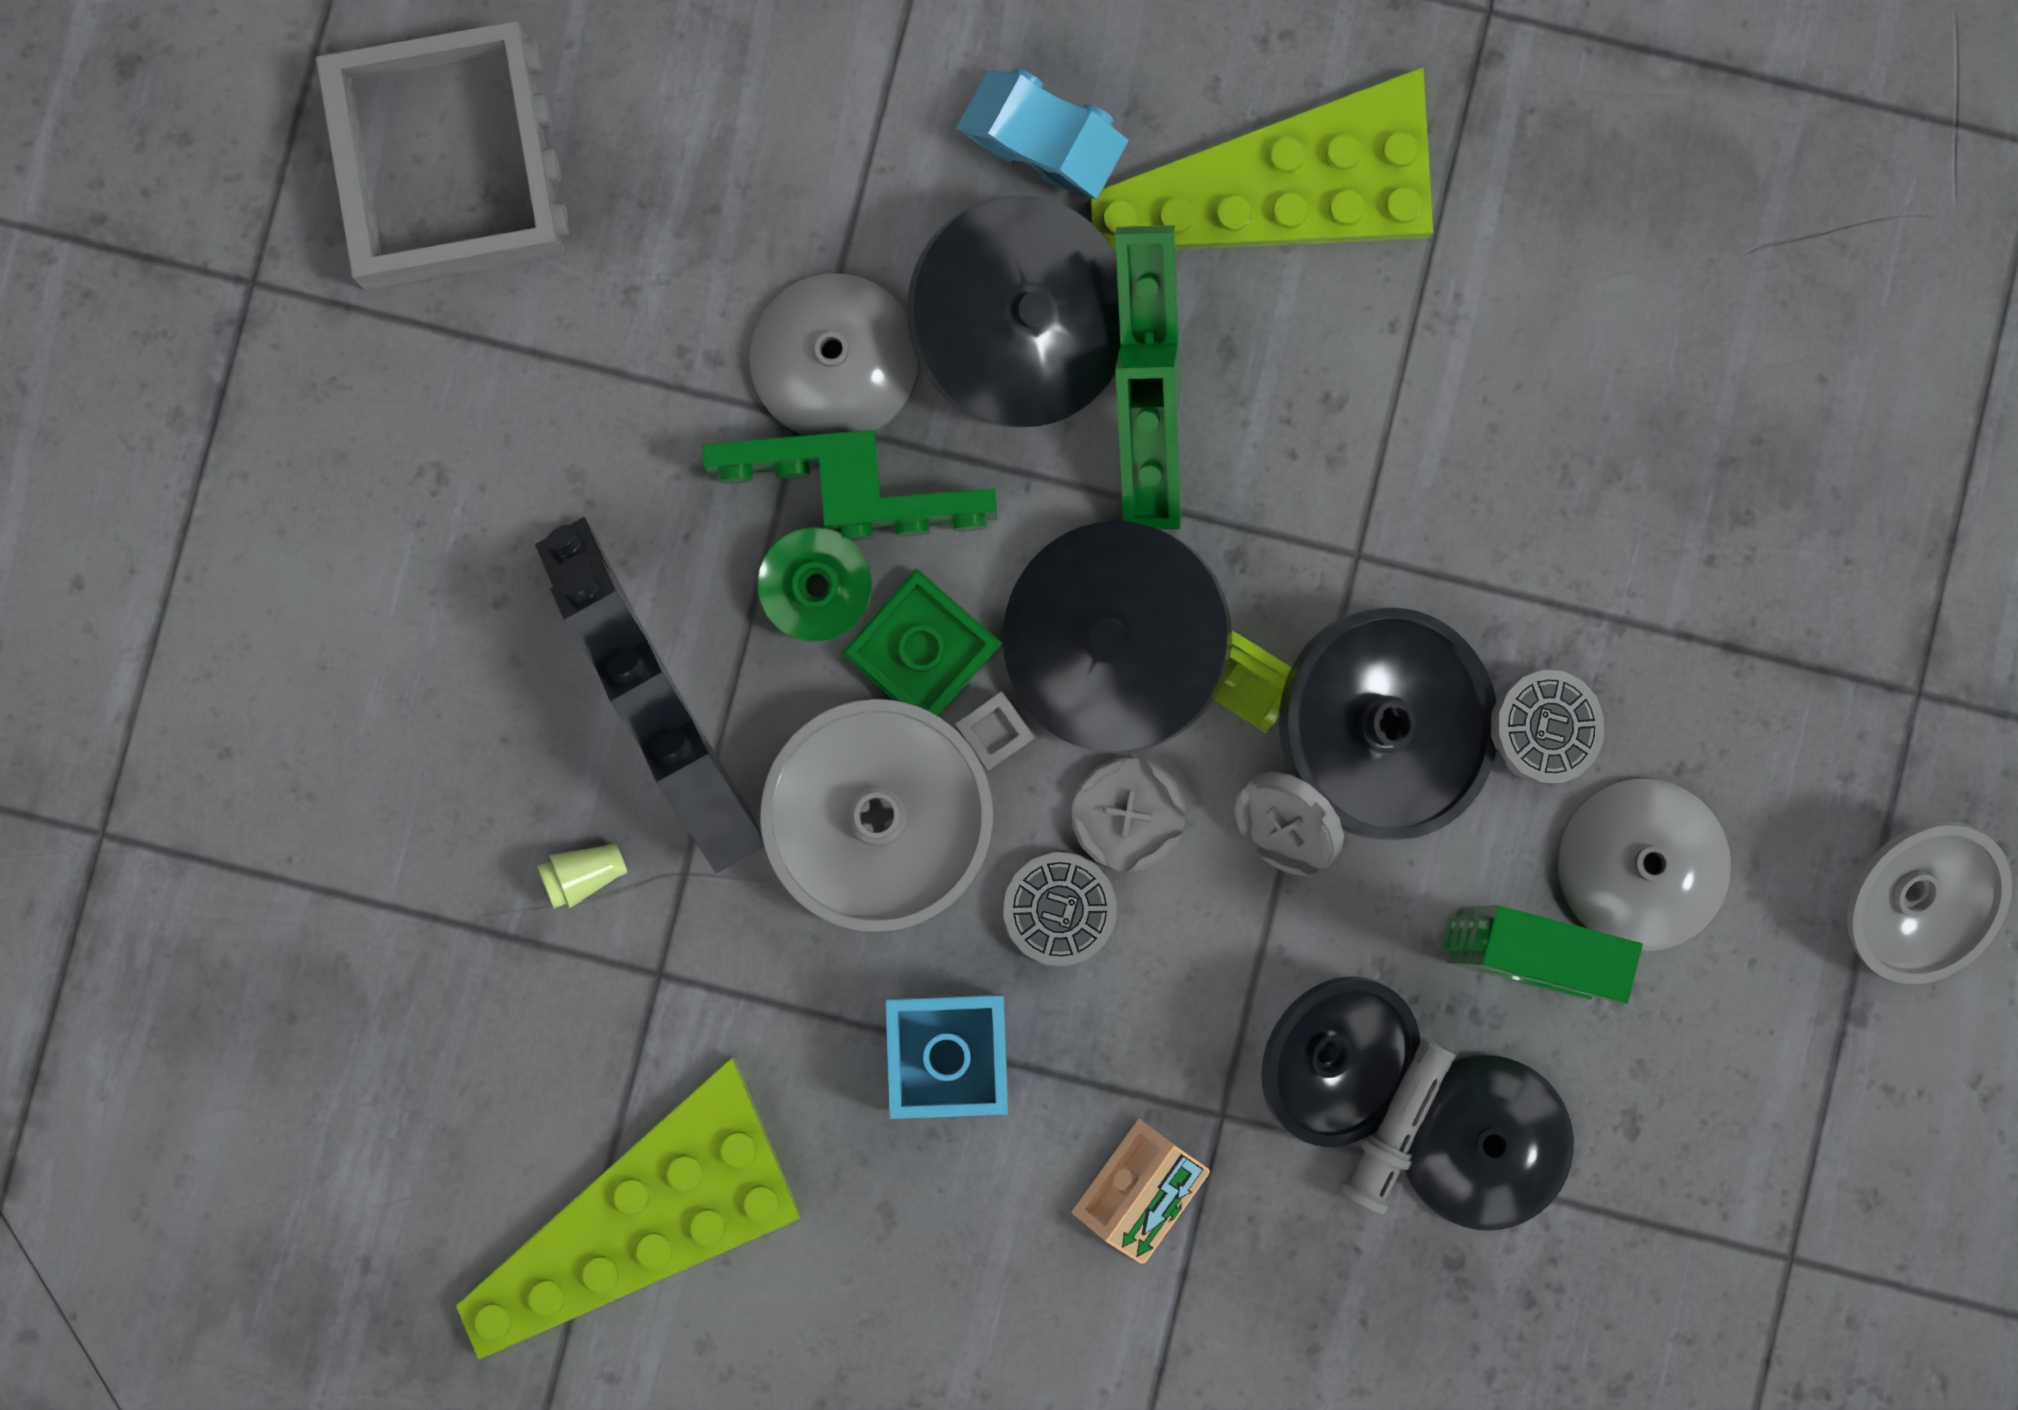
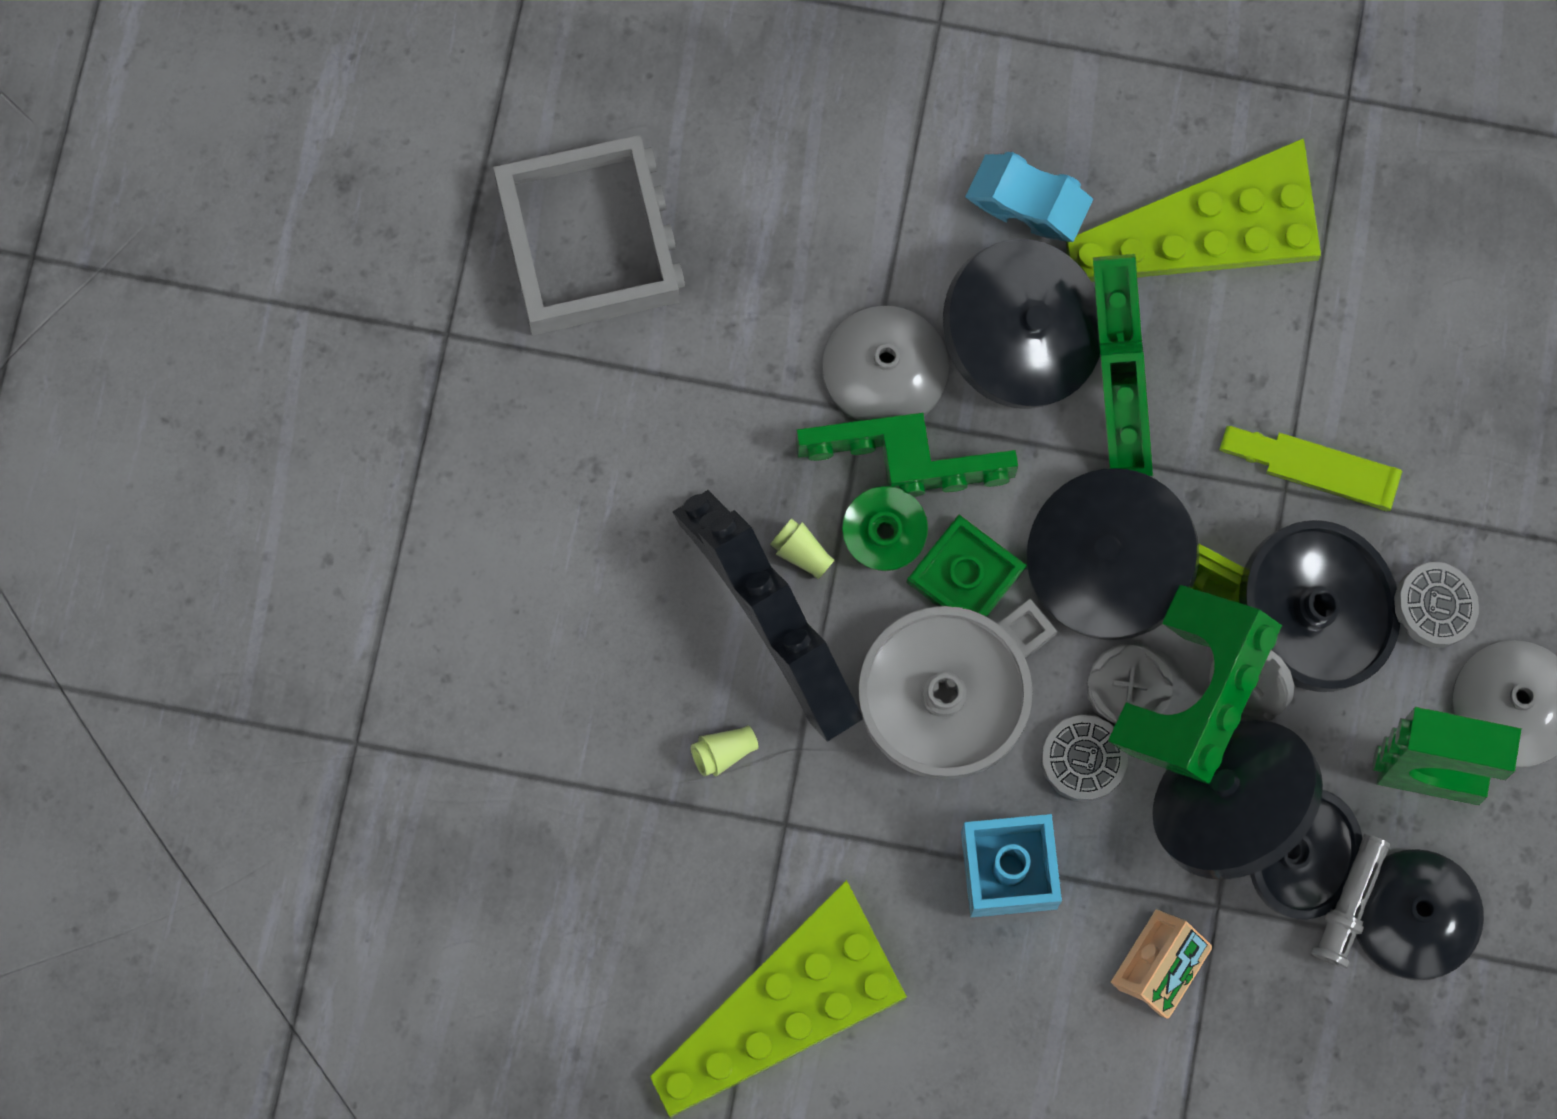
camera: 10 degrees left, 10 degrees down
none -> yellowish green cone [770,518,834,579]
none -> green arch [1108,585,1282,784]
none -> black dish [1152,720,1323,880]
none -> lime piece [1219,426,1402,511]

